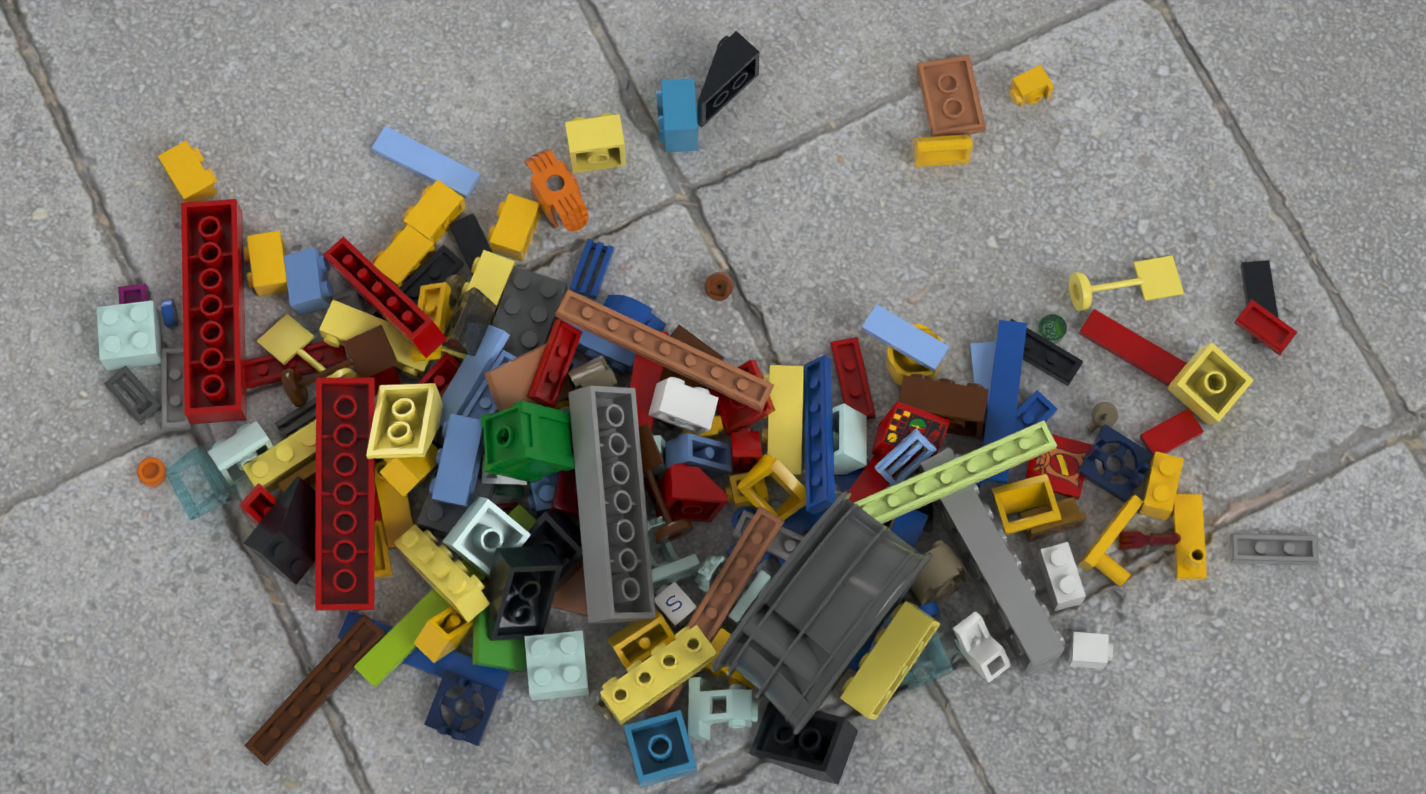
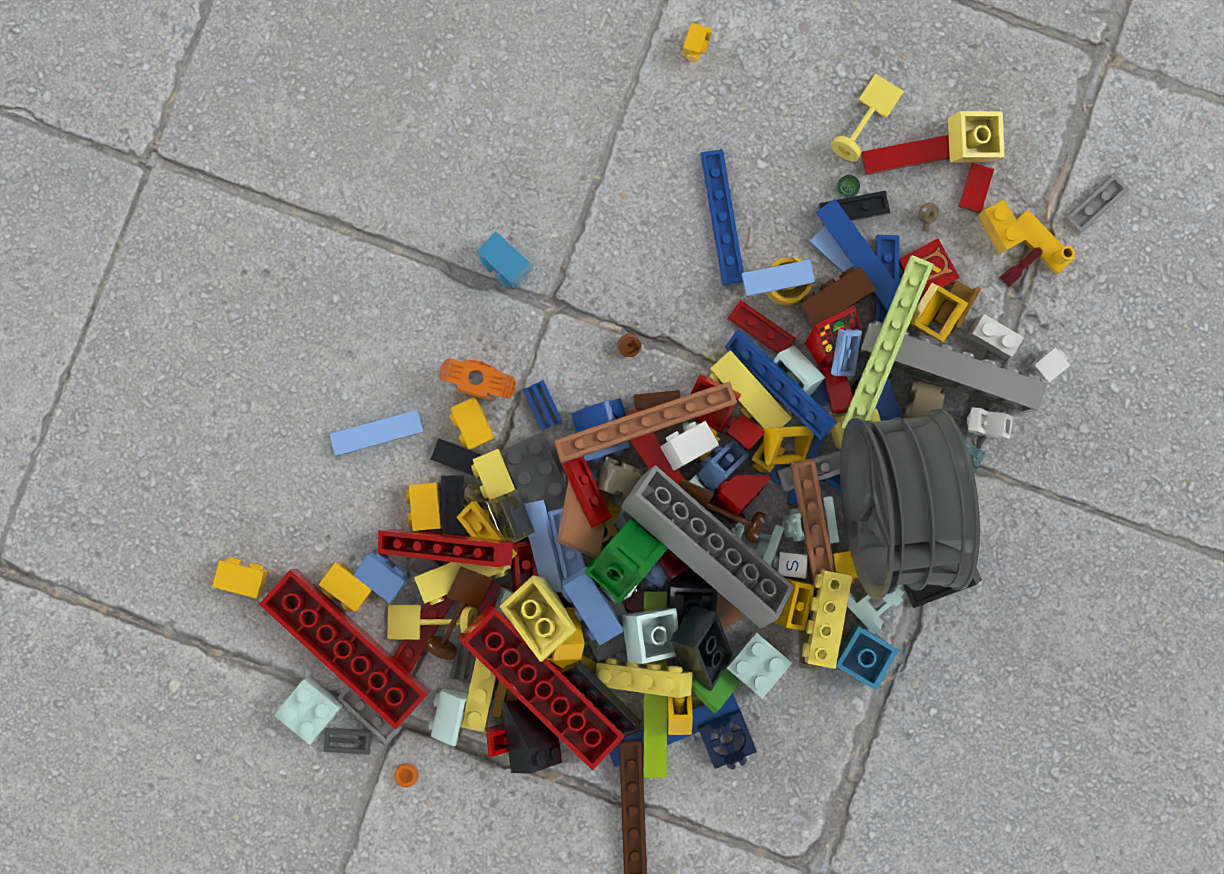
camera: 40 degrees left, 15 degrees up
magenta tile [118,283,149,304] -> none
blue tile [161,298,178,327] -> none
clear light blue tile [165,444,232,520] -> none
yellow brick [403,179,466,246] -> none
light yellow brick [565,113,627,174] -> none
black slope [698,31,760,127] -> none
yellow tile [912,135,973,167] -> none
nougat tile [916,55,986,137] -> none
dark blue piece [1077,424,1153,503] -> none
yellow piece [1077,495,1144,587] -> none
red tile [1234,299,1297,356] -> none
black tile [1240,260,1279,344] -> none
none -> black plate [562,660,642,733]
none -> blue tile [700,149,744,286]

